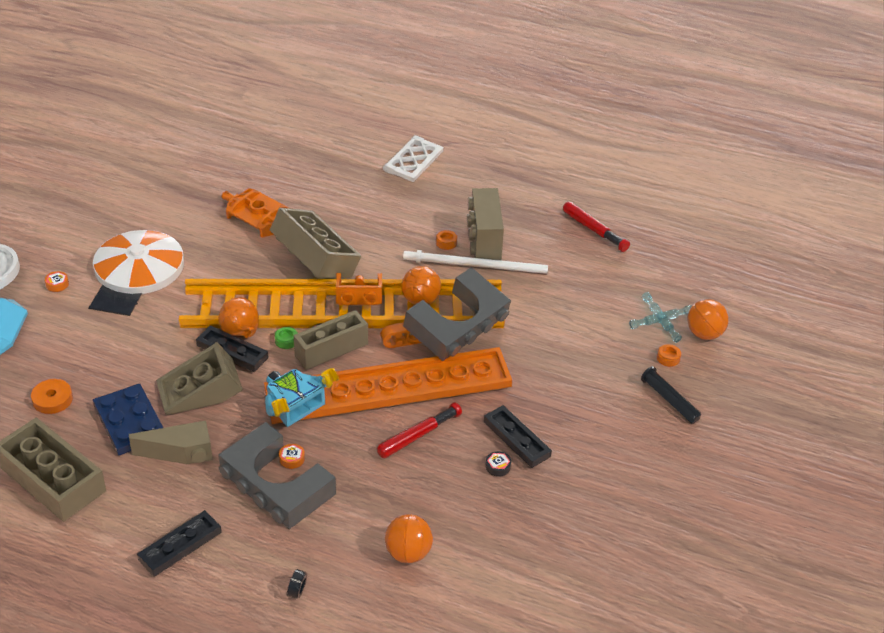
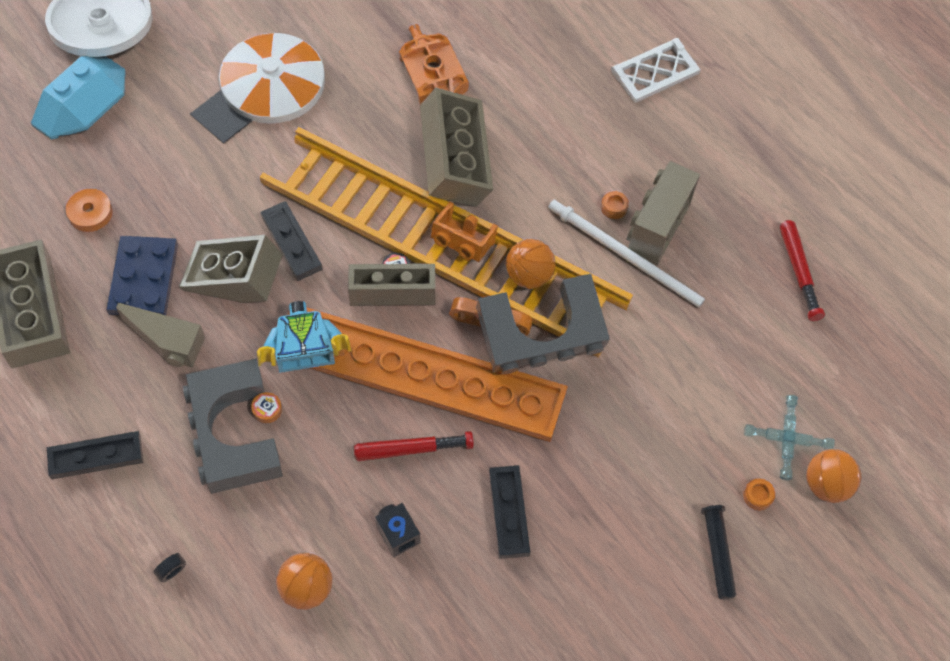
camera: 30 degrees right, 20 degrees up
tile [45,271,69,292] -> none
orange cap [218,297,259,338] -> none
bright green tile [274,327,298,349] -> none
tile [485,451,511,477] -> none
none -> black brick [375,502,421,558]

